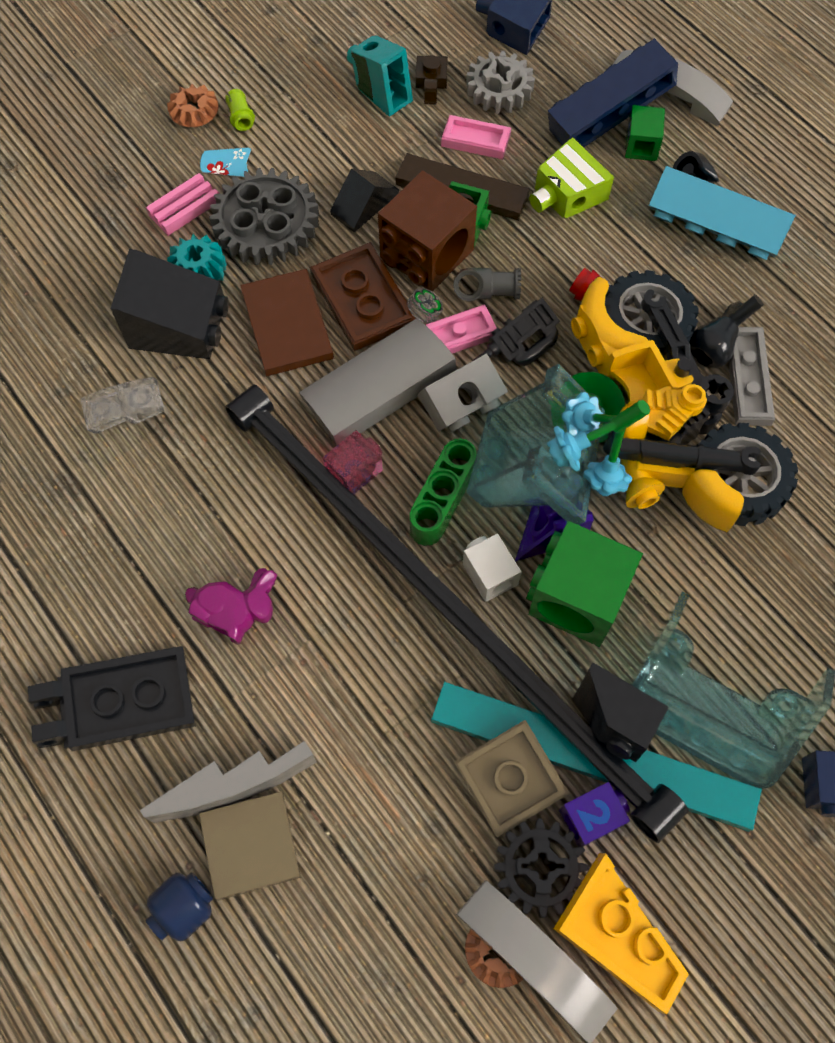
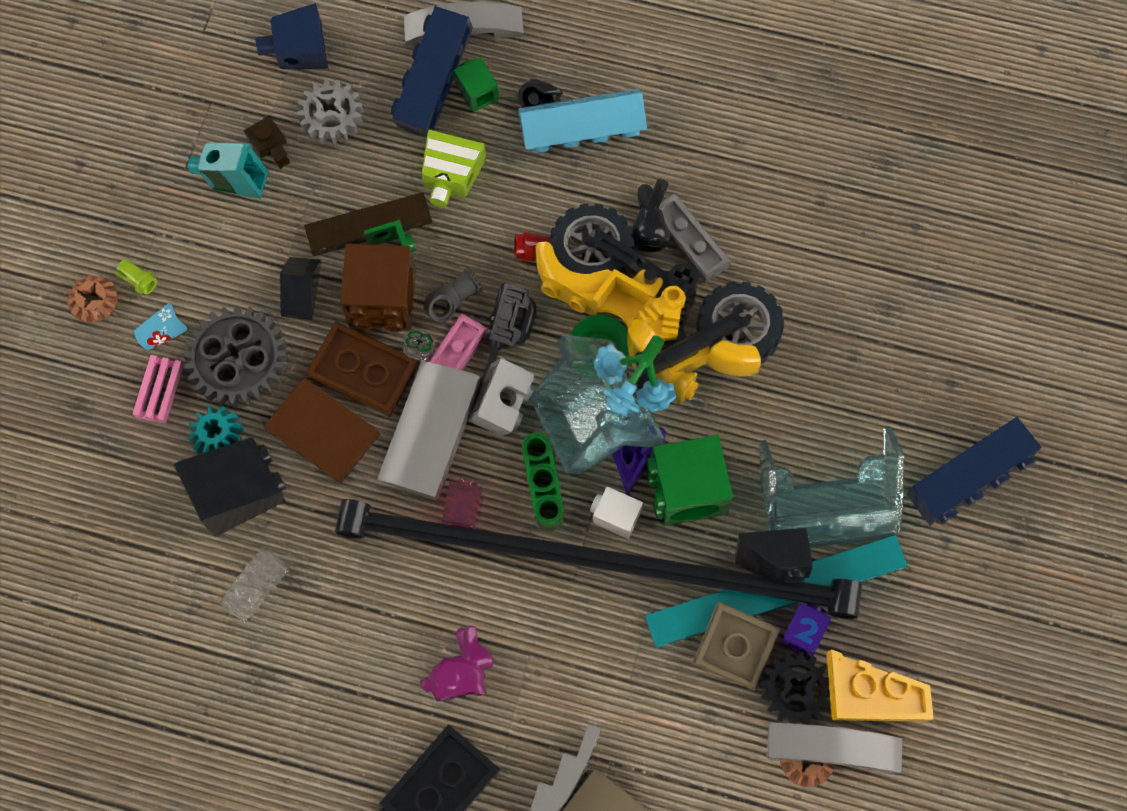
camera: 35 degrees left, 5 degrees up
bright pink tile [441,115,511,159] -> none

